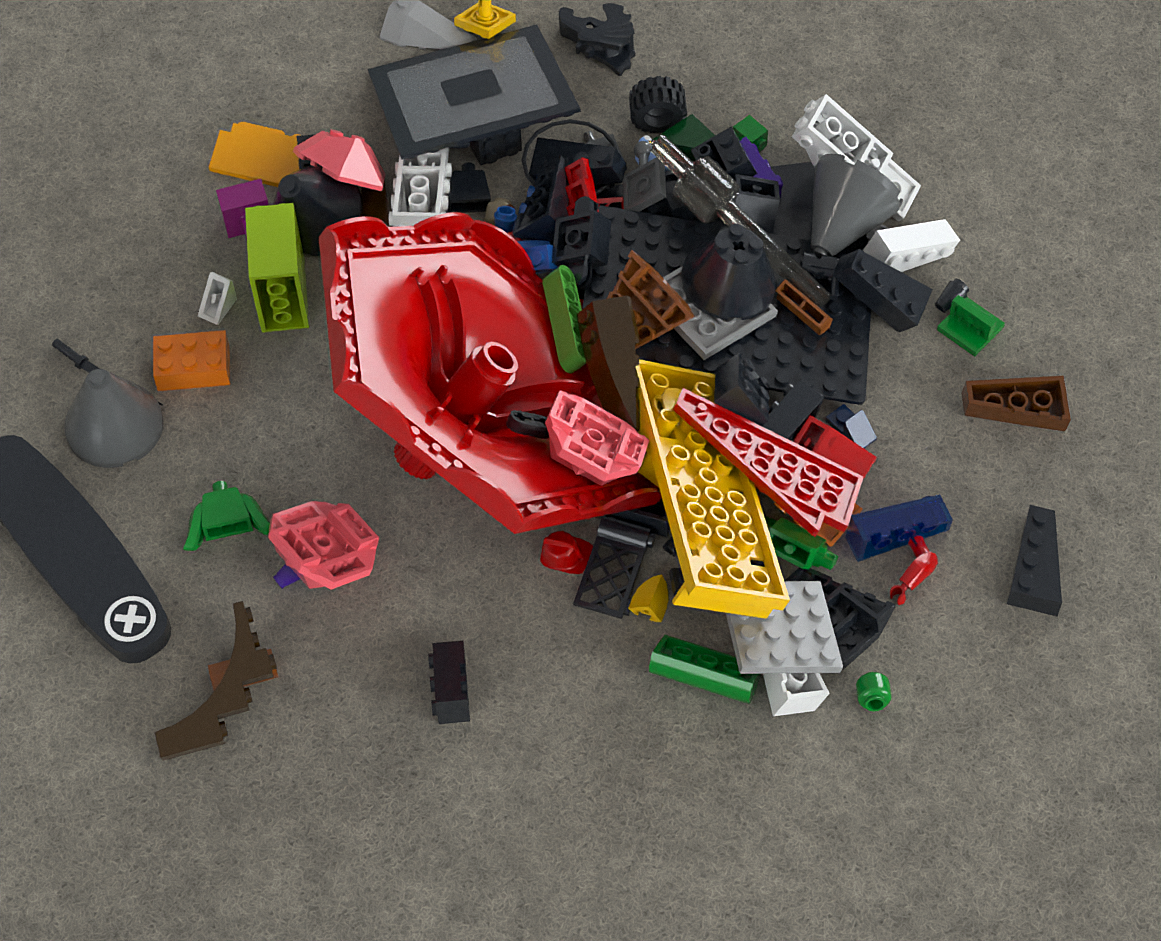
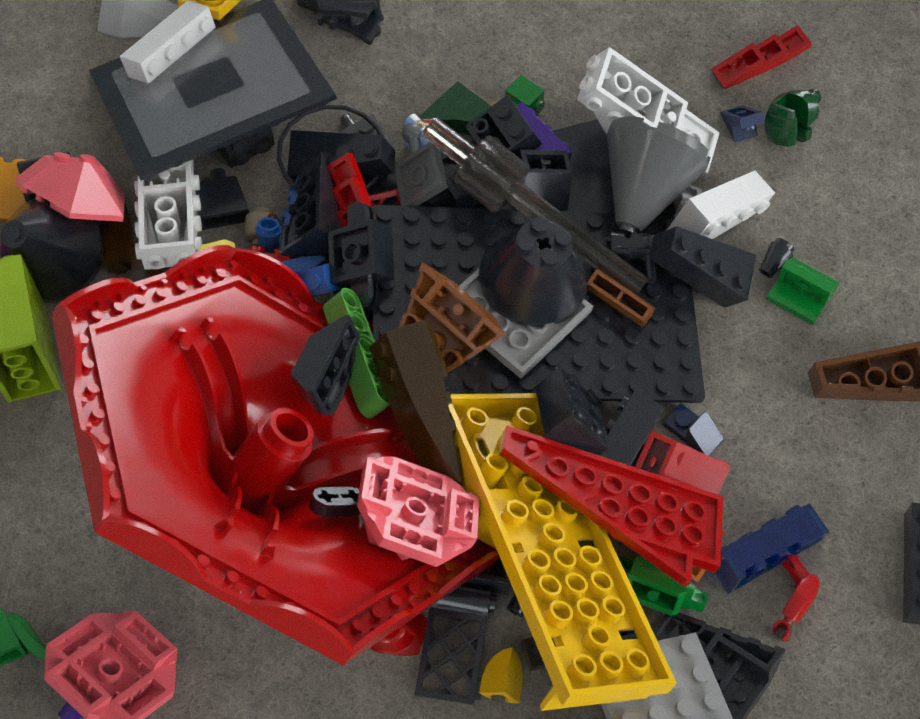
camera: 10 degrees left, 5 degrees up
black tyre [629,76,687,133] -> none
none -> white brick [120,0,216,84]
none -> black wedge [291,315,360,417]
none -> red slope [711,25,812,89]
none -> dark blue slope [720,105,765,142]
none -> dark green piece [764,89,822,147]

